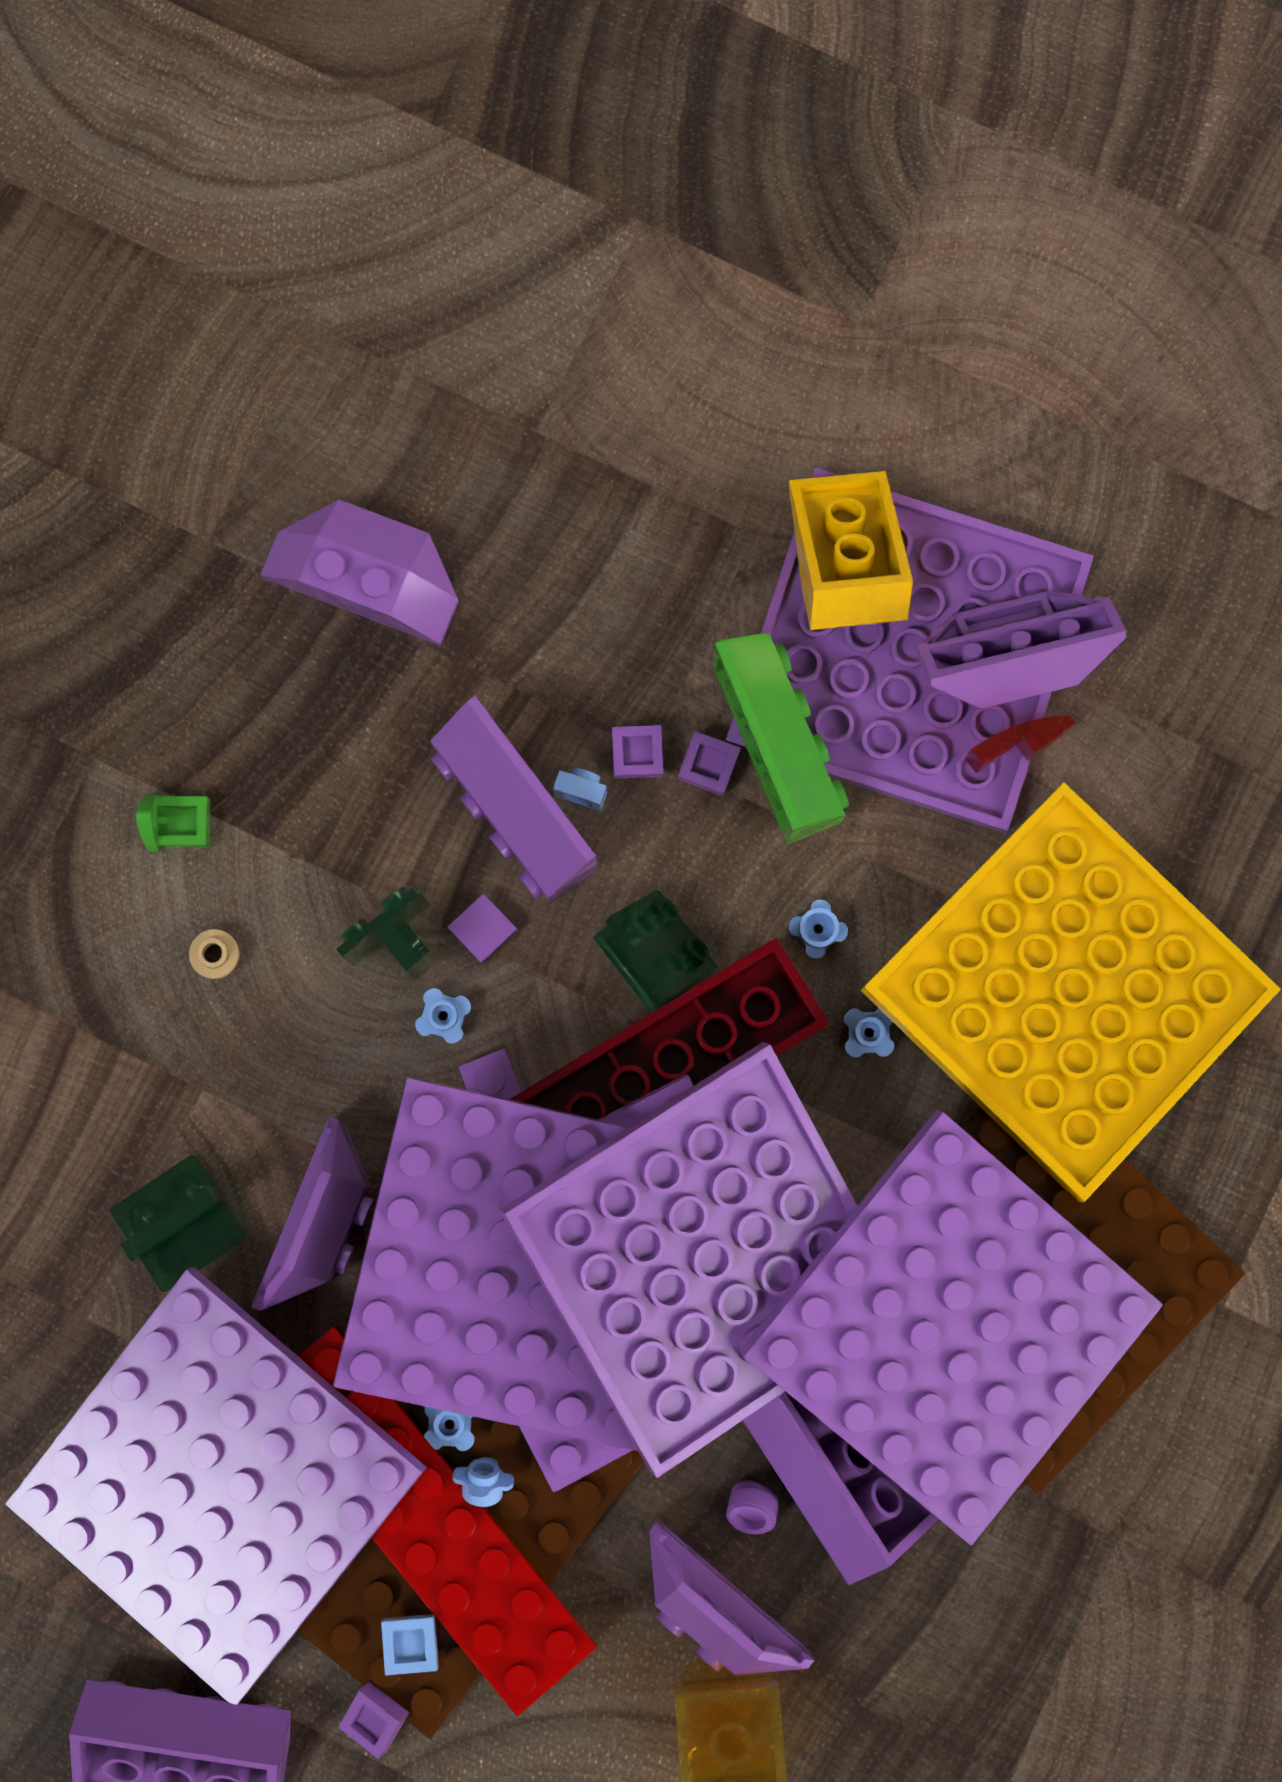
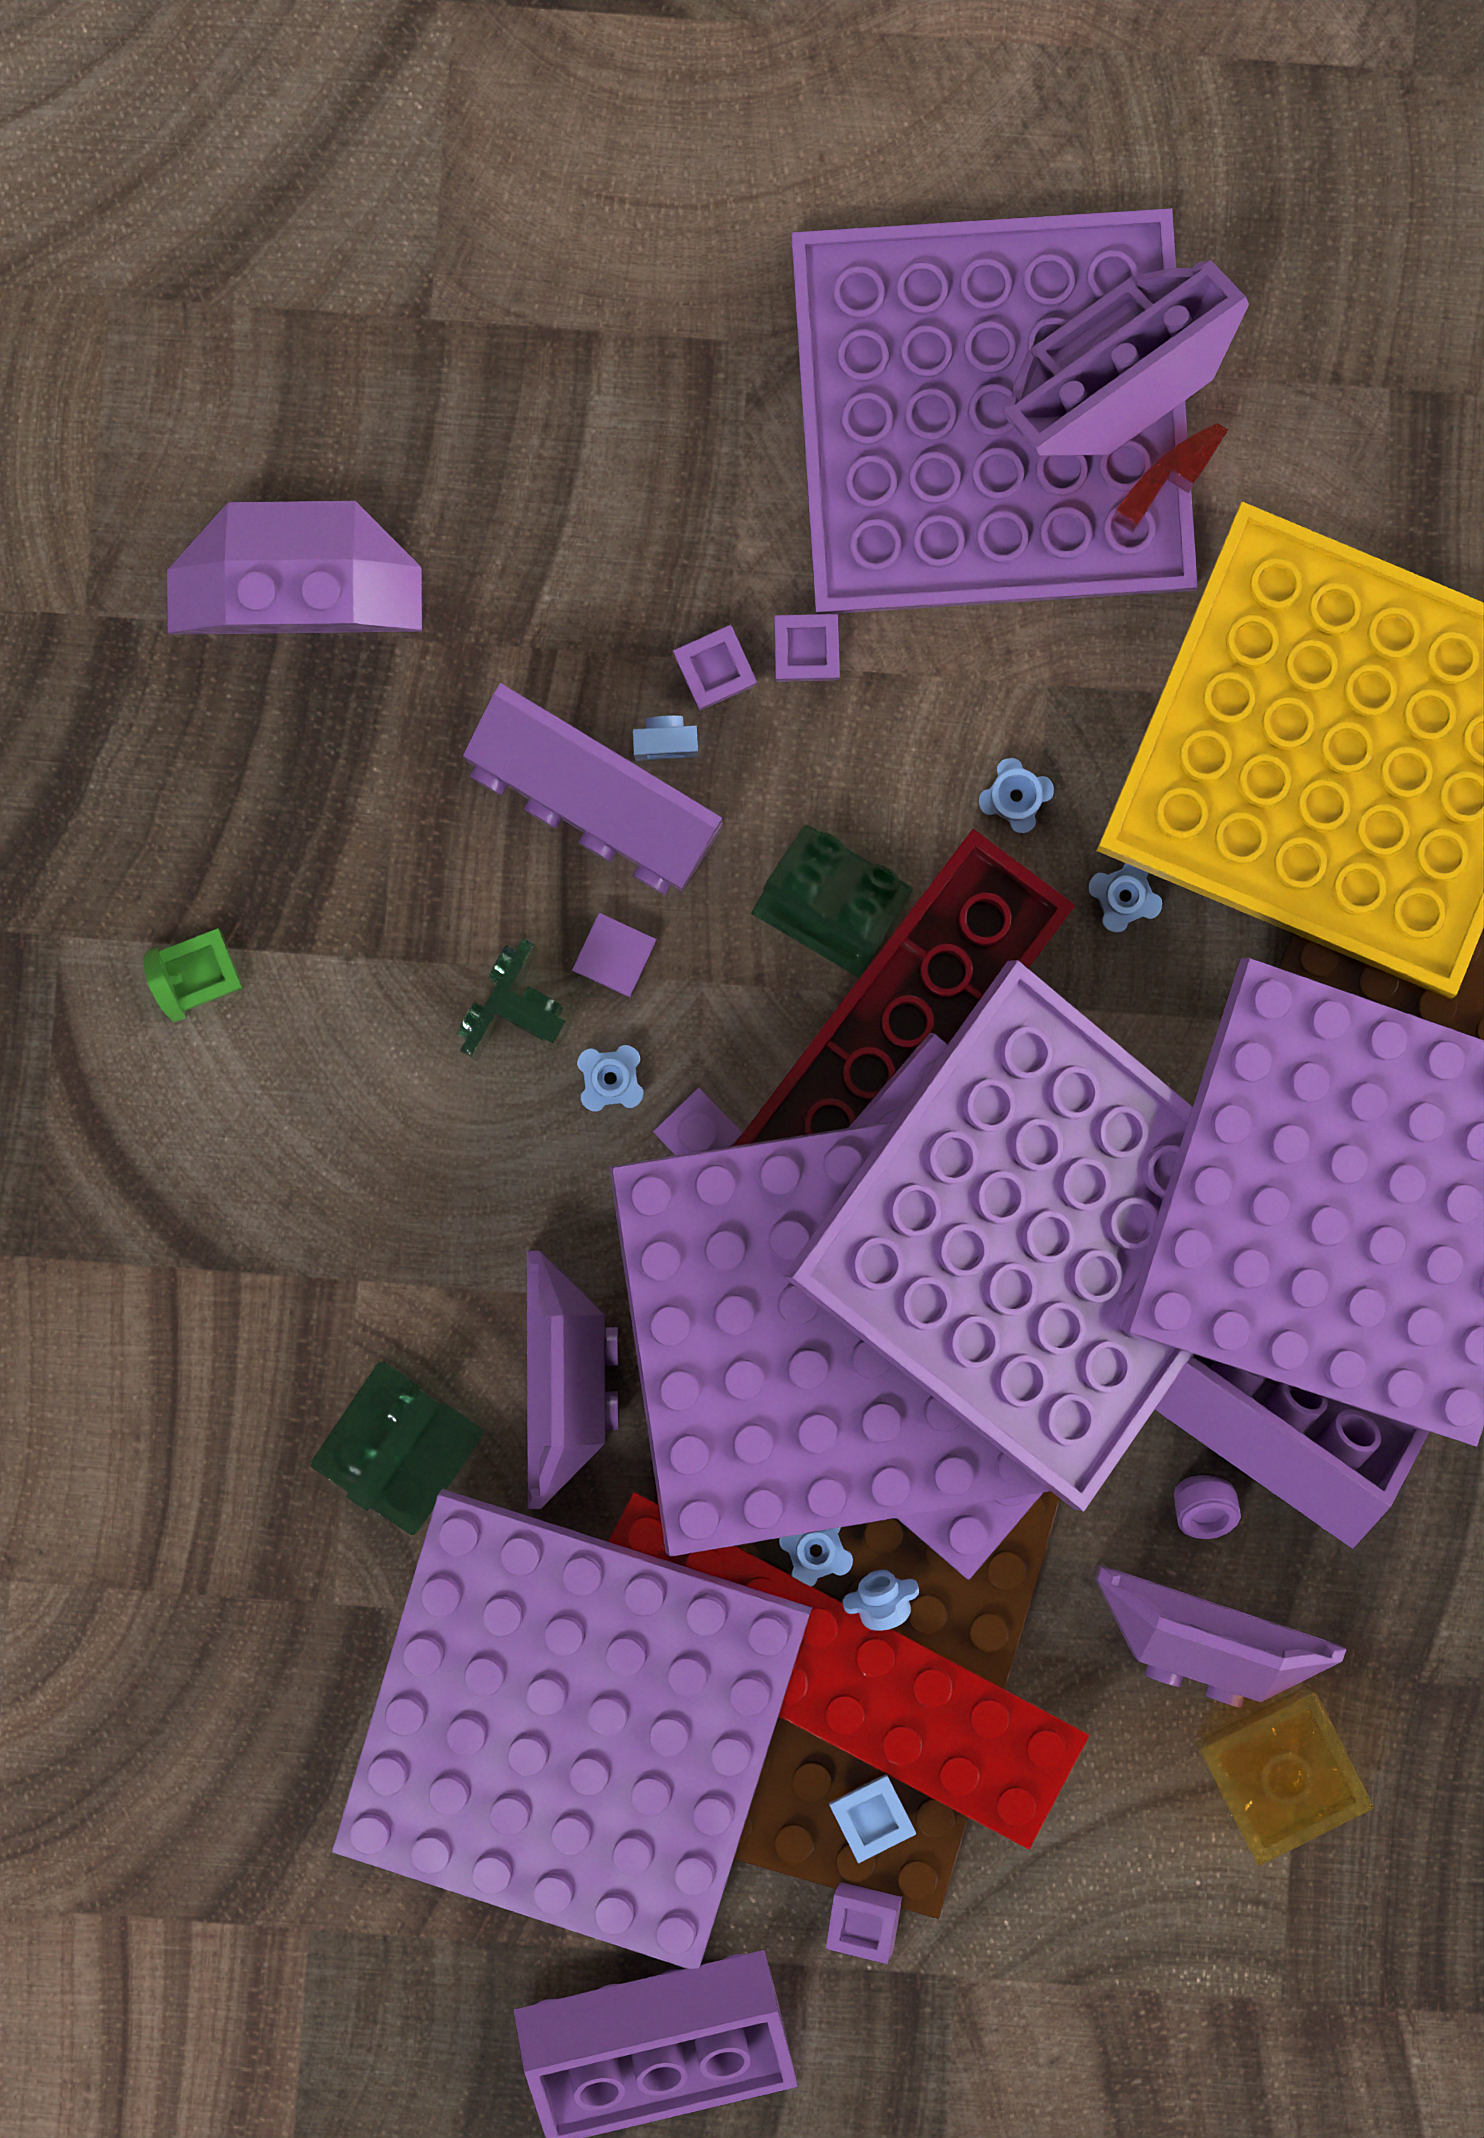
camera: 25 degrees left, 5 degrees up
tan plate [189,929,240,979] -> none
bright green slope [712,632,849,845] -> none
yellow slope [789,471,913,630] -> none

